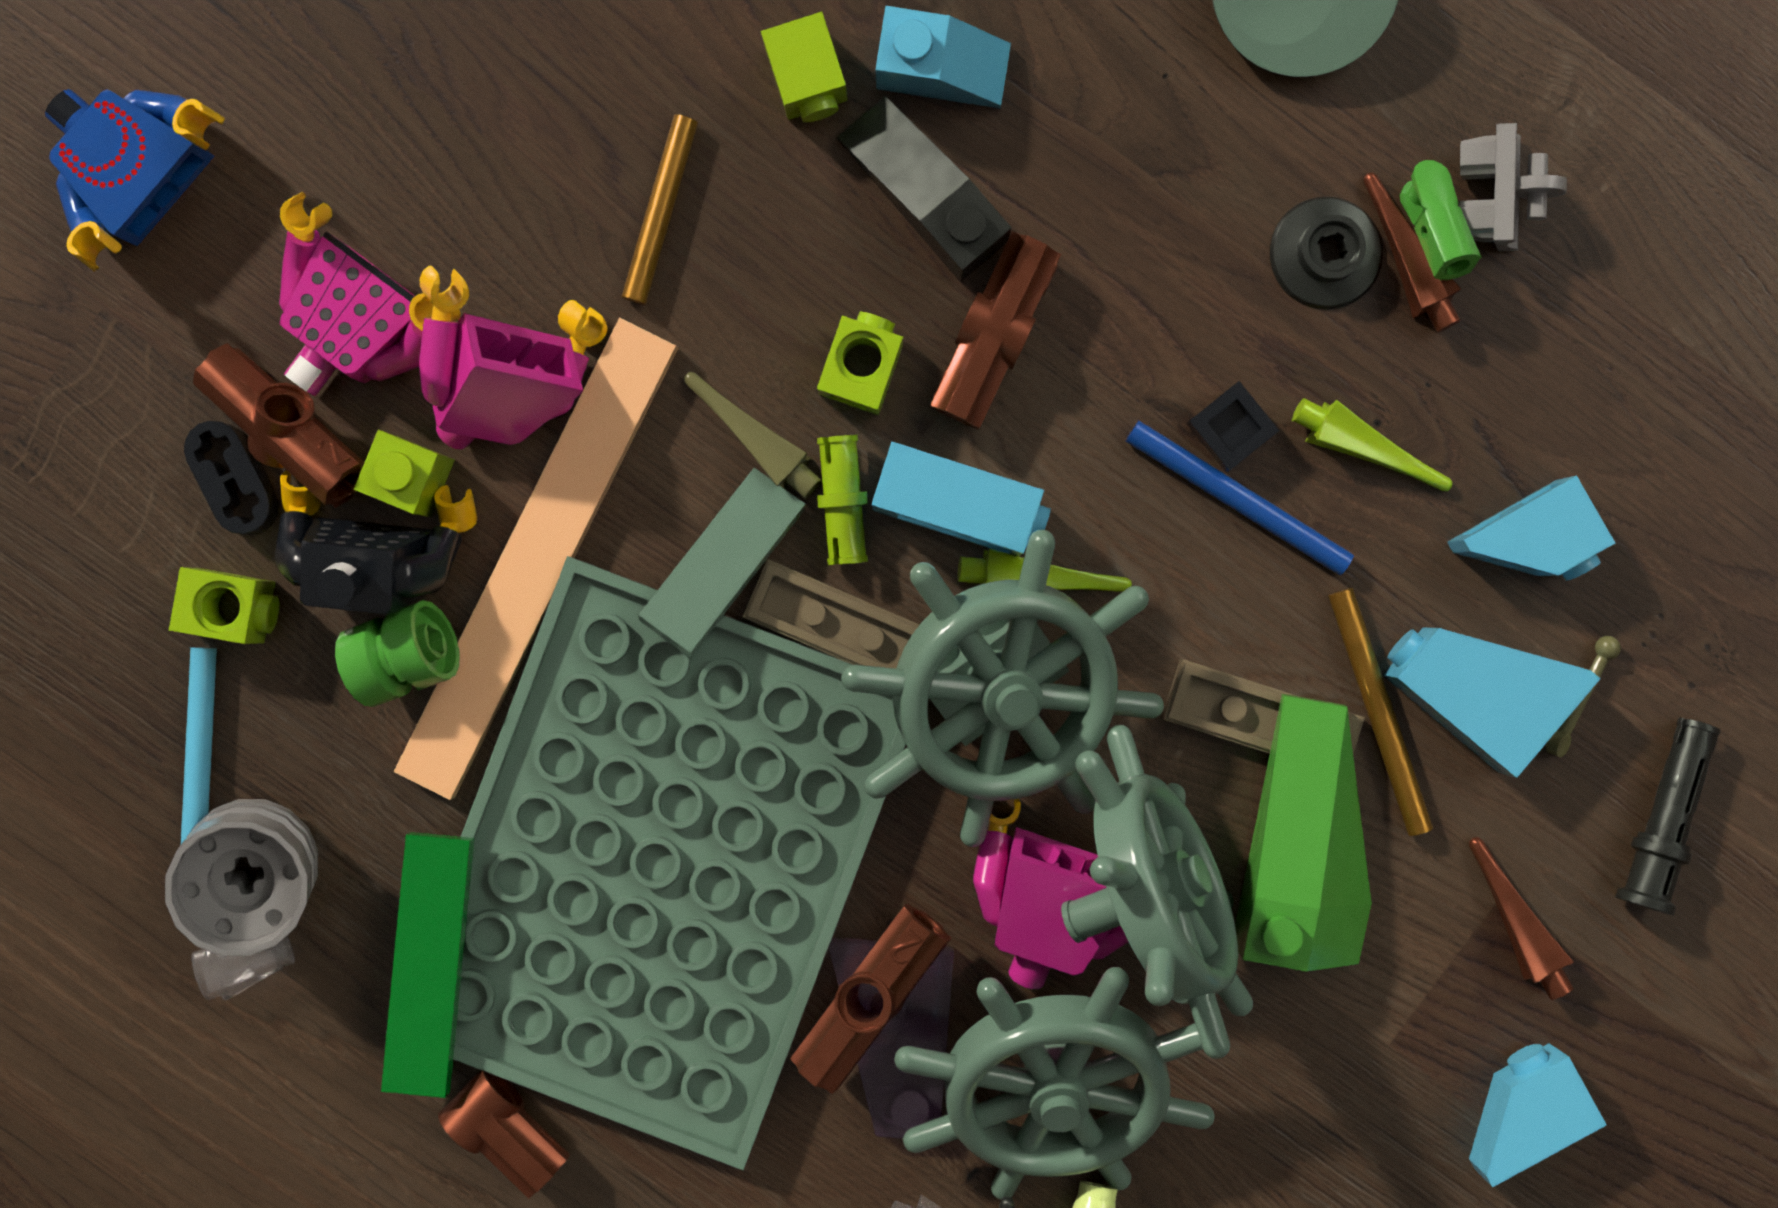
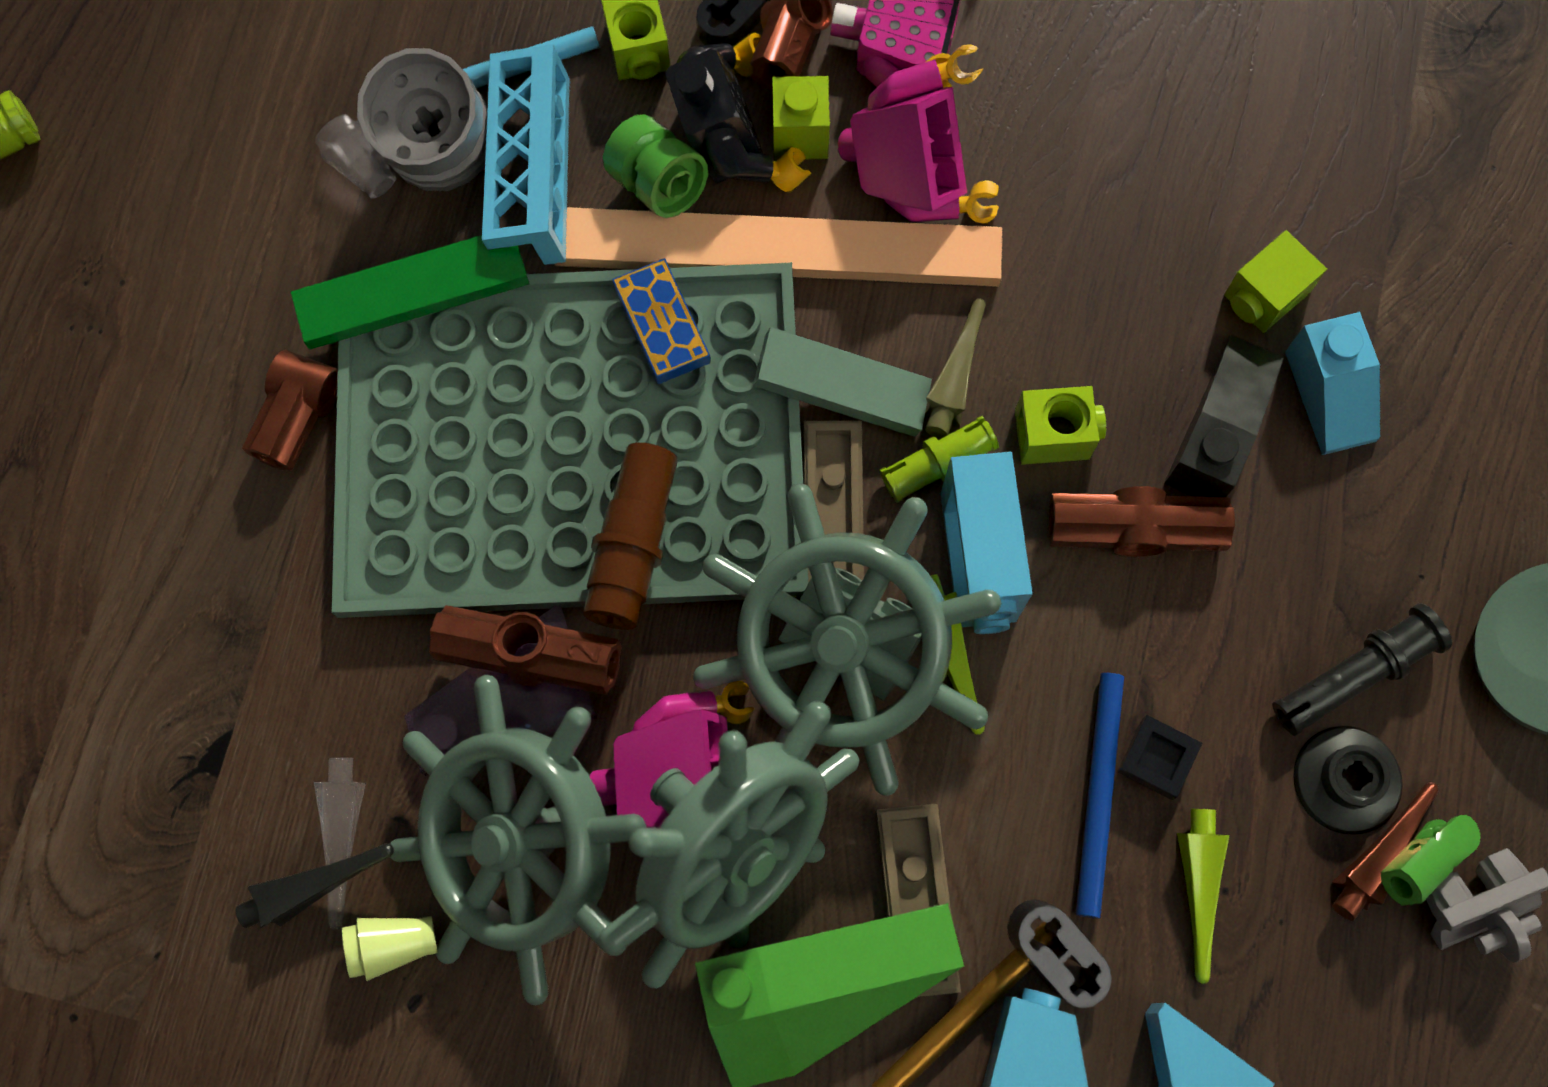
camera: 70 degrees right, 15 degrees down
pearl gold bar [621,114,698,305] -> none
none -> medium azure fence [482,44,570,265]
none -> reddish brown piece [583,442,678,630]
none -> blue tile [612,258,711,384]
none -> beam [1007,899,1112,1008]
none -> pearl dark grey pin [1272,603,1452,736]

